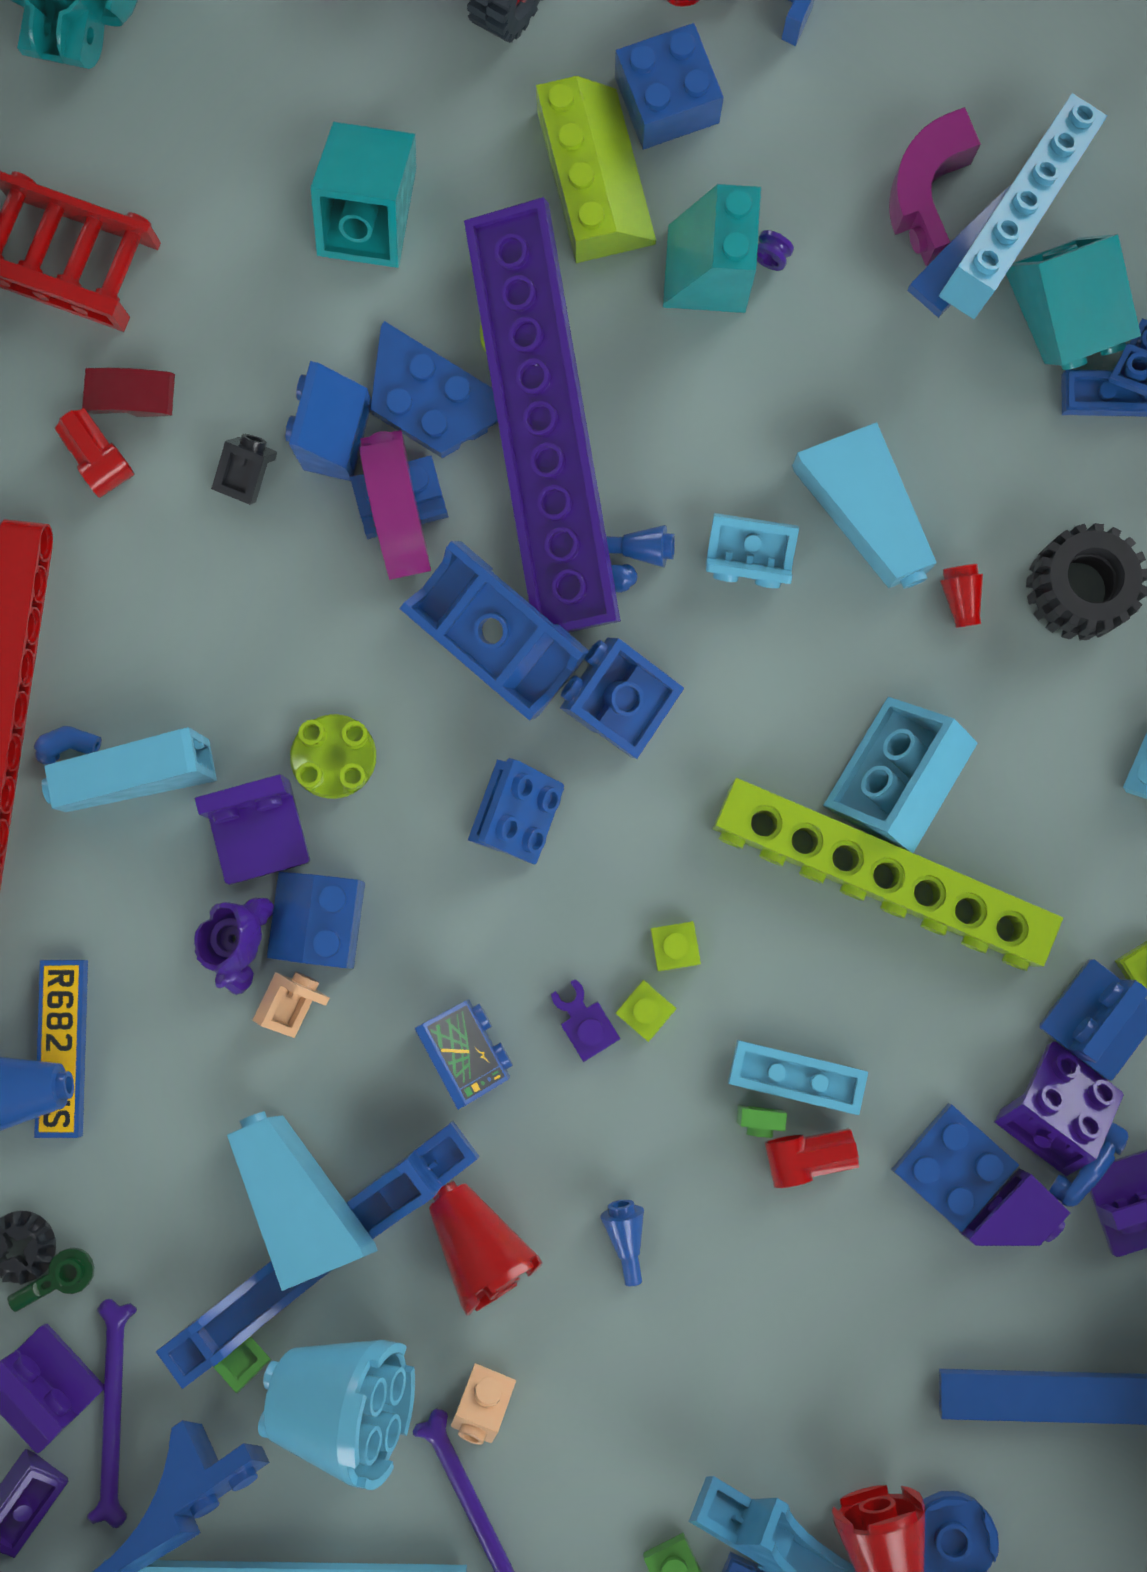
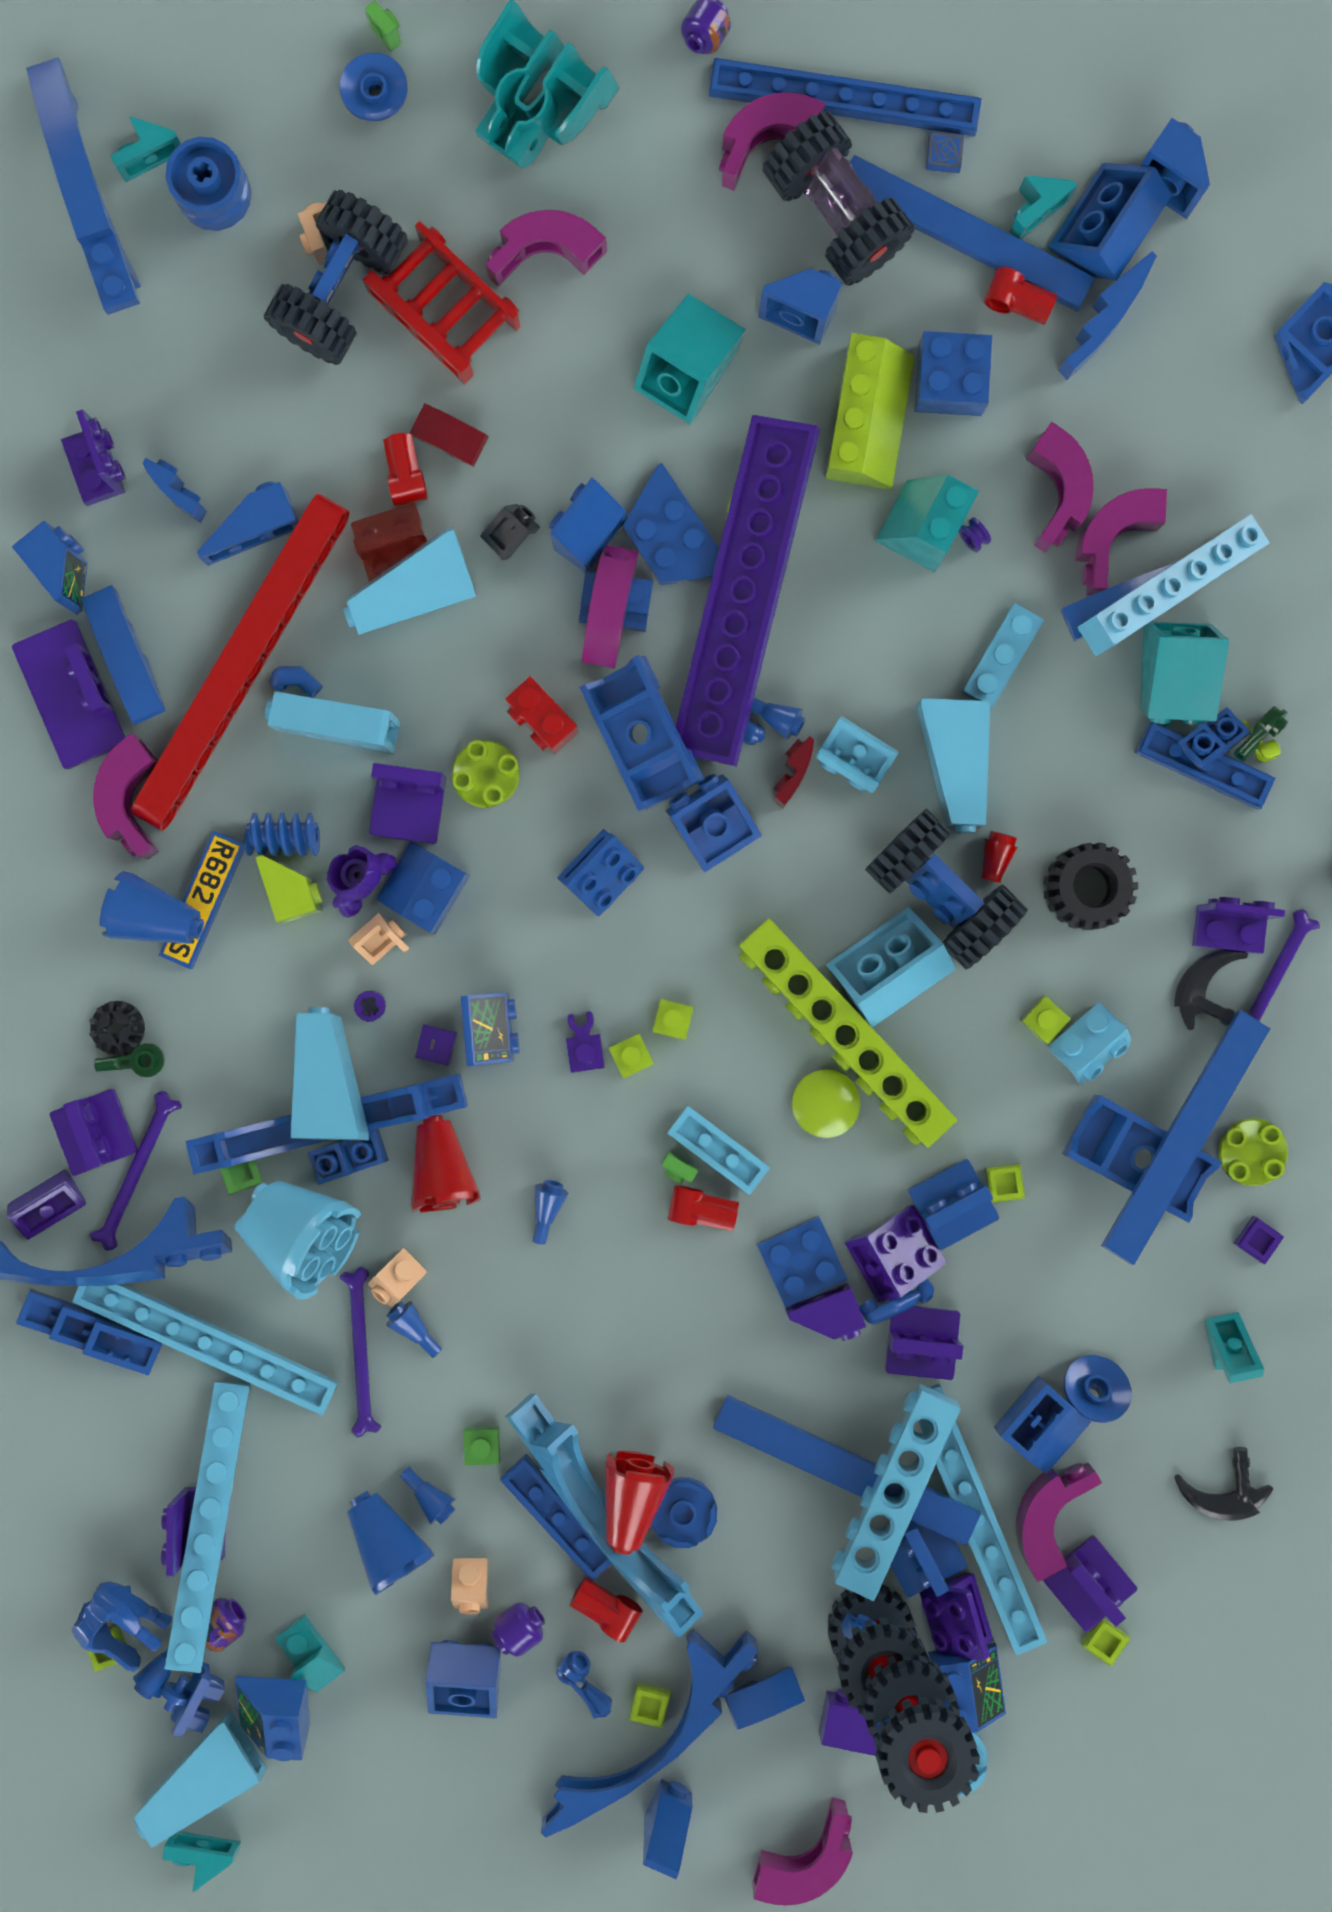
camera: 20 degrees right, 5 degrees up
none -> blue piece [245,813,320,856]
none -> lime slope [255,855,324,924]
none -> blue slope [307,1129,389,1185]
none -> medium azure slope [343,526,476,635]
none -> clear red bracket [351,503,428,582]
none -> dark purple bush [354,990,386,1022]
none -> blue cone [386,1301,442,1358]
none -> dark purple tile [415,1024,457,1066]
none -> magenta arch [486,210,607,287]
none -> red brick [505,676,579,755]
none -> blue slope [758,268,843,345]
none -> dark red slope [773,735,814,809]
none -> lime dish [792,1069,860,1138]
none -> black plate [865,808,1028,970]
none -> medium azure plate [961,603,1044,709]
none -> lime plate [1021,996,1071,1044]
none -> magenta arch [1026,421,1094,552]

